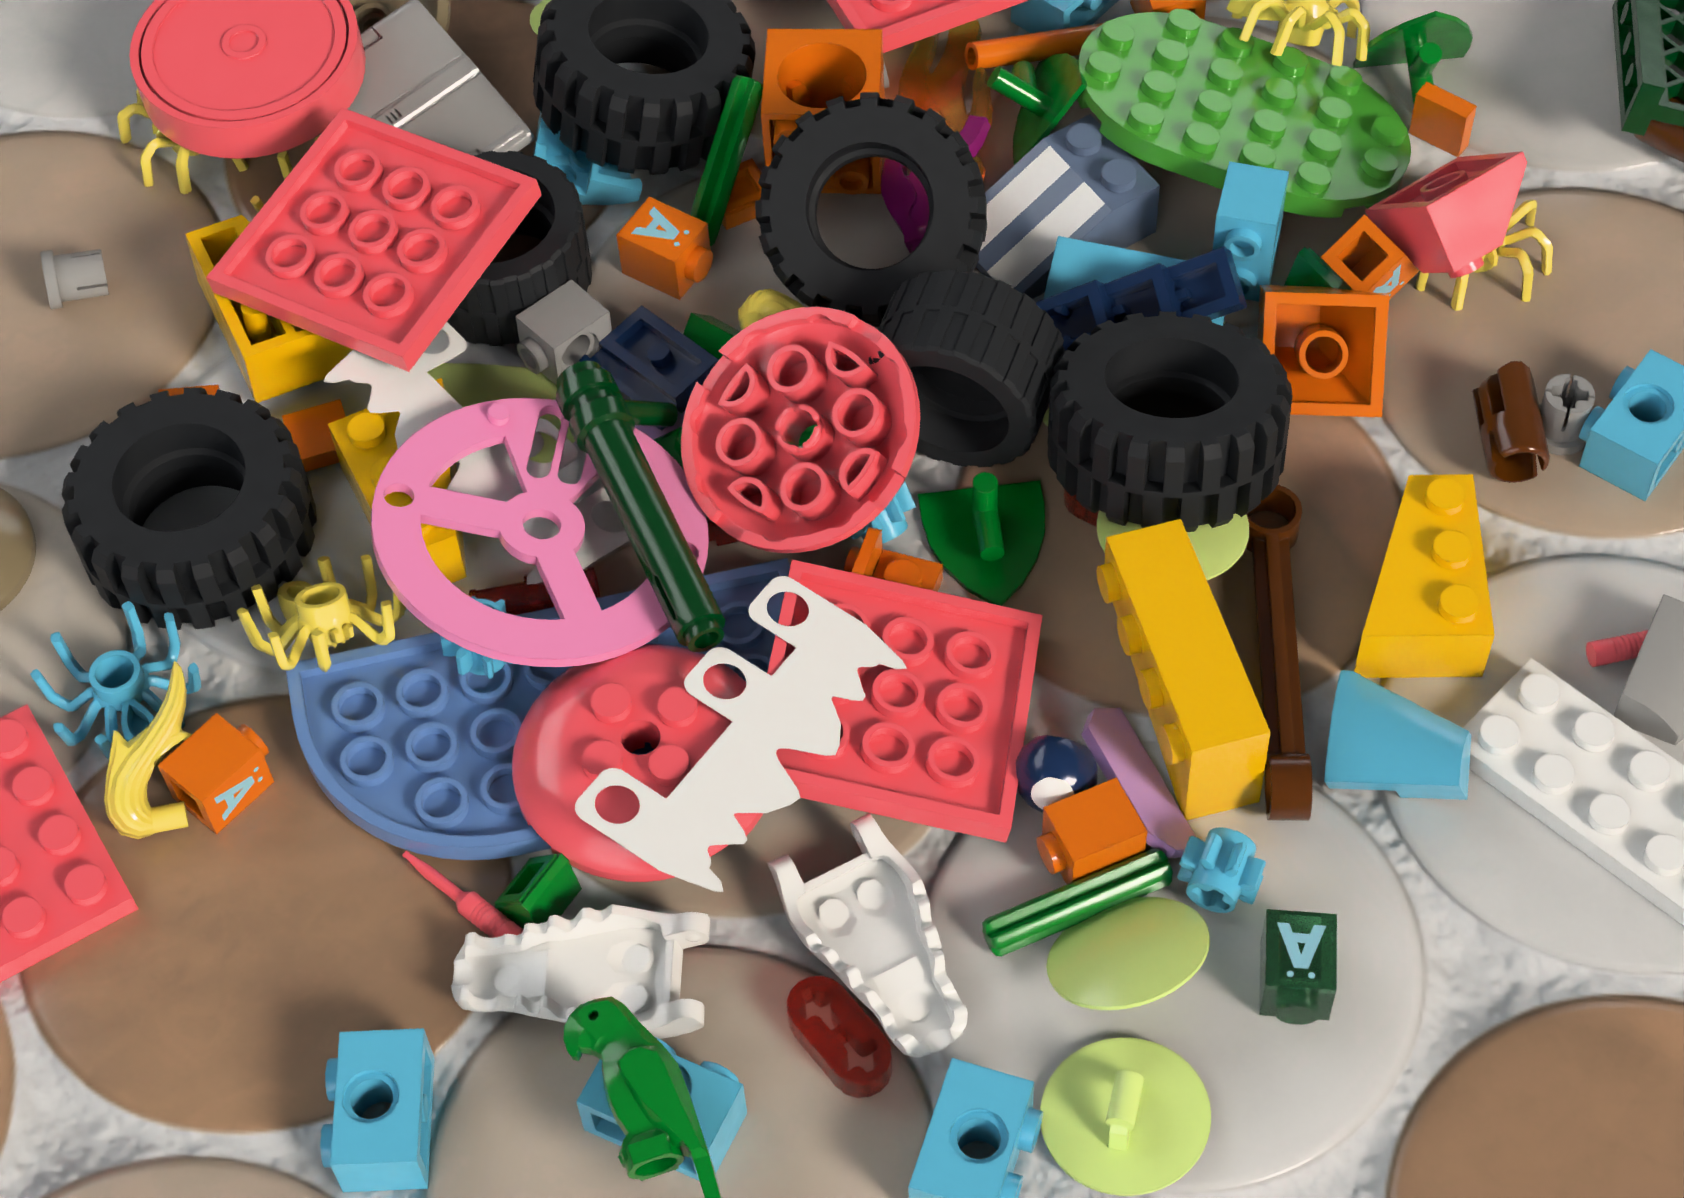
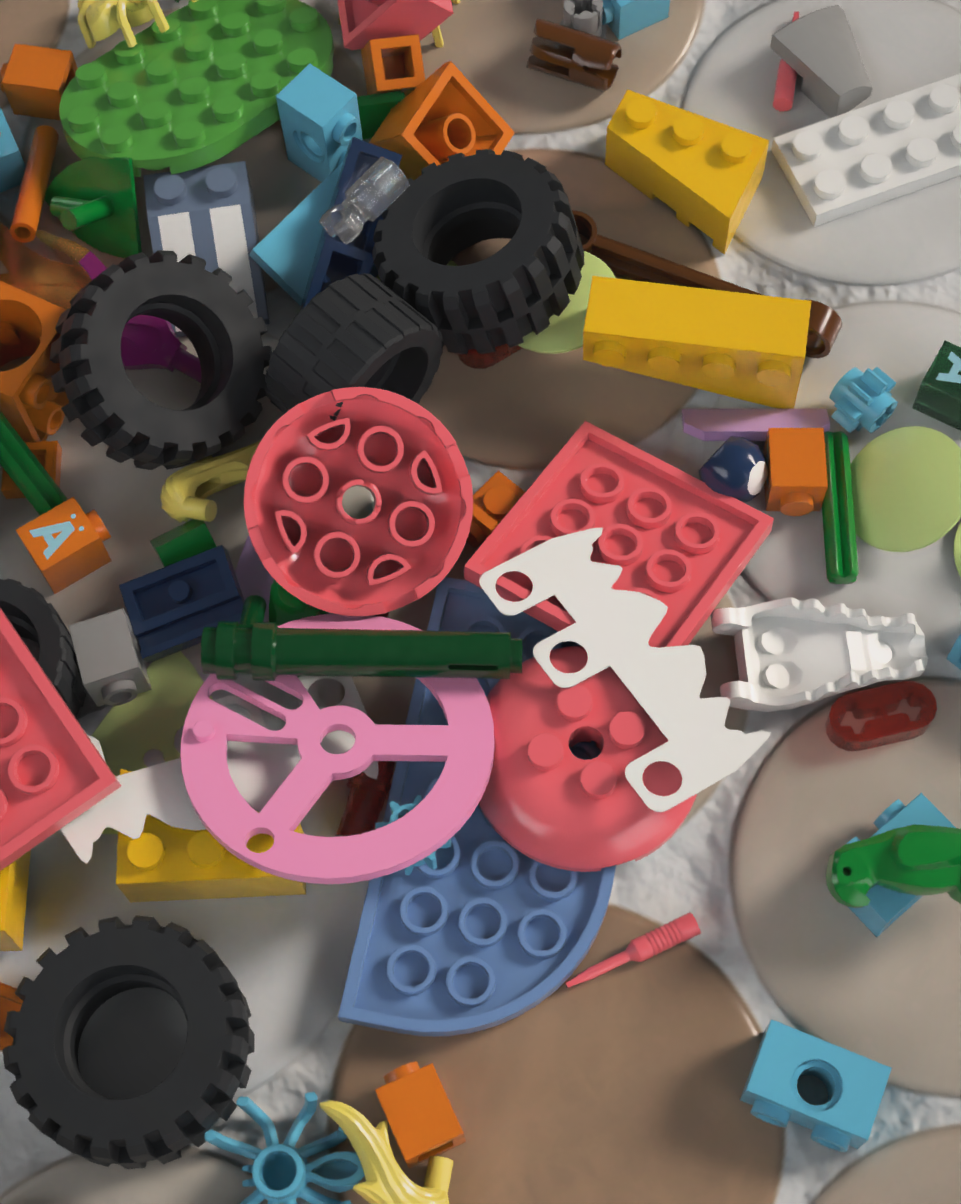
camera: 65 degrees left, 10 degrees up
light yellow animal [236,554,406,673] -> none
orange tile [282,399,346,472] -> none
white animal [451,904,710,1039] -> none
green slope [494,853,582,929] -> none
green shield [918,472,1045,606] -> none
medium azure slope [1324,670,1472,800] -> none
none -> clear bar [319,156,410,245]

